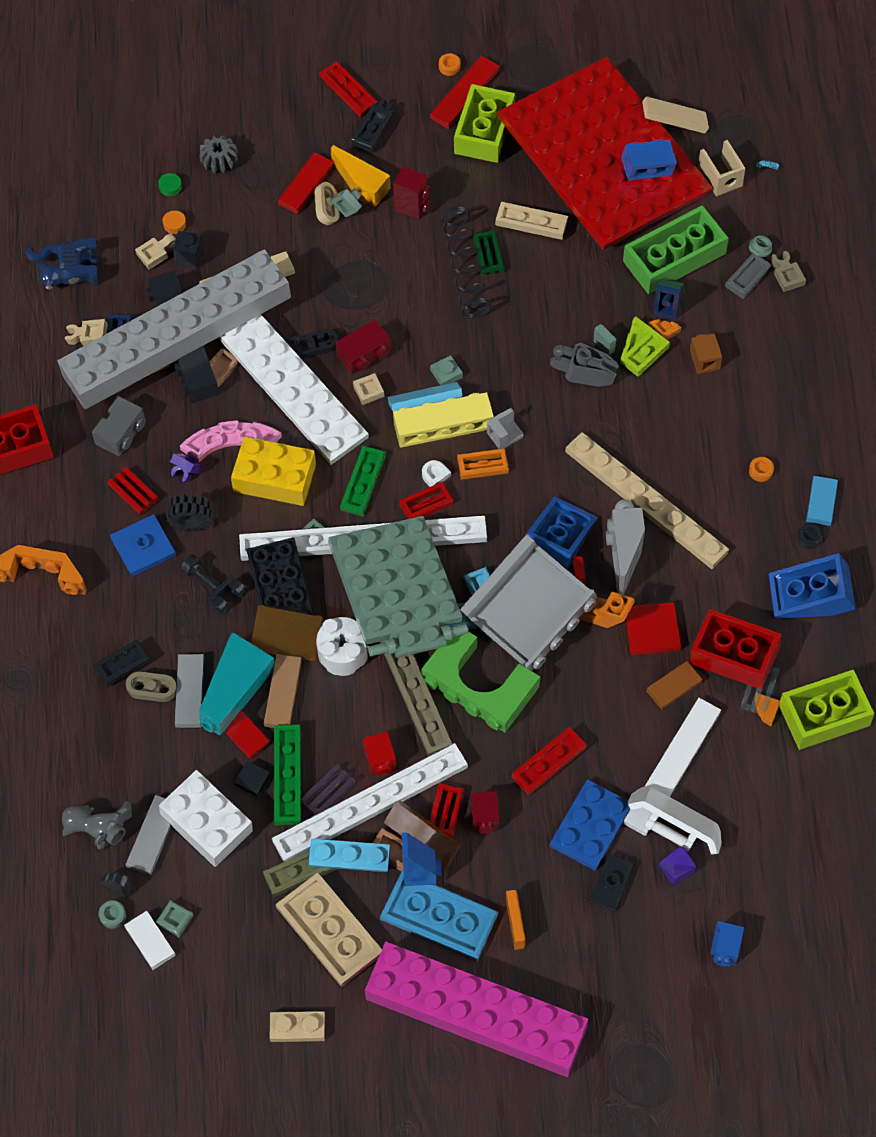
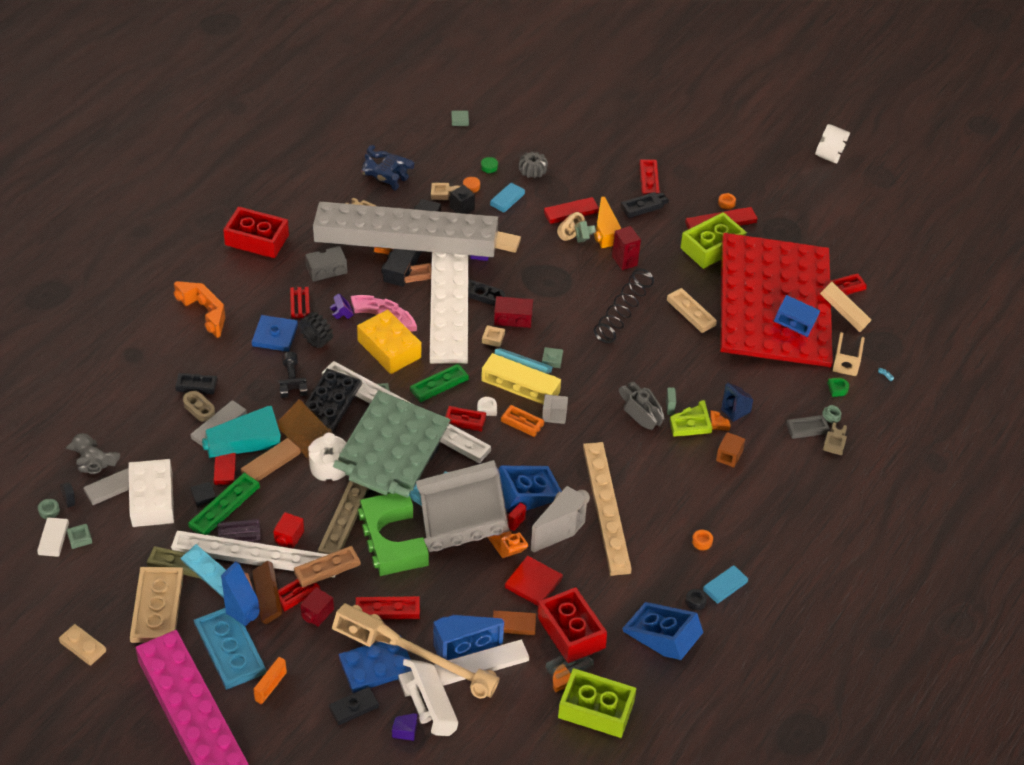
camera: 35 degrees right, 15 degrees down
dark green tile [473,230,504,276] -> none
bright green brick [623,206,728,295] -> none
none -> medium nougat tile [294,546,360,588]
none -> tan bar [332,603,500,699]
none -> blue slope [433,615,504,660]
none -> sand green tile [451,111,469,126]
none -> dark azure tile [490,183,525,212]
none -> green tile [827,378,849,397]
none -> red tile [830,273,867,295]

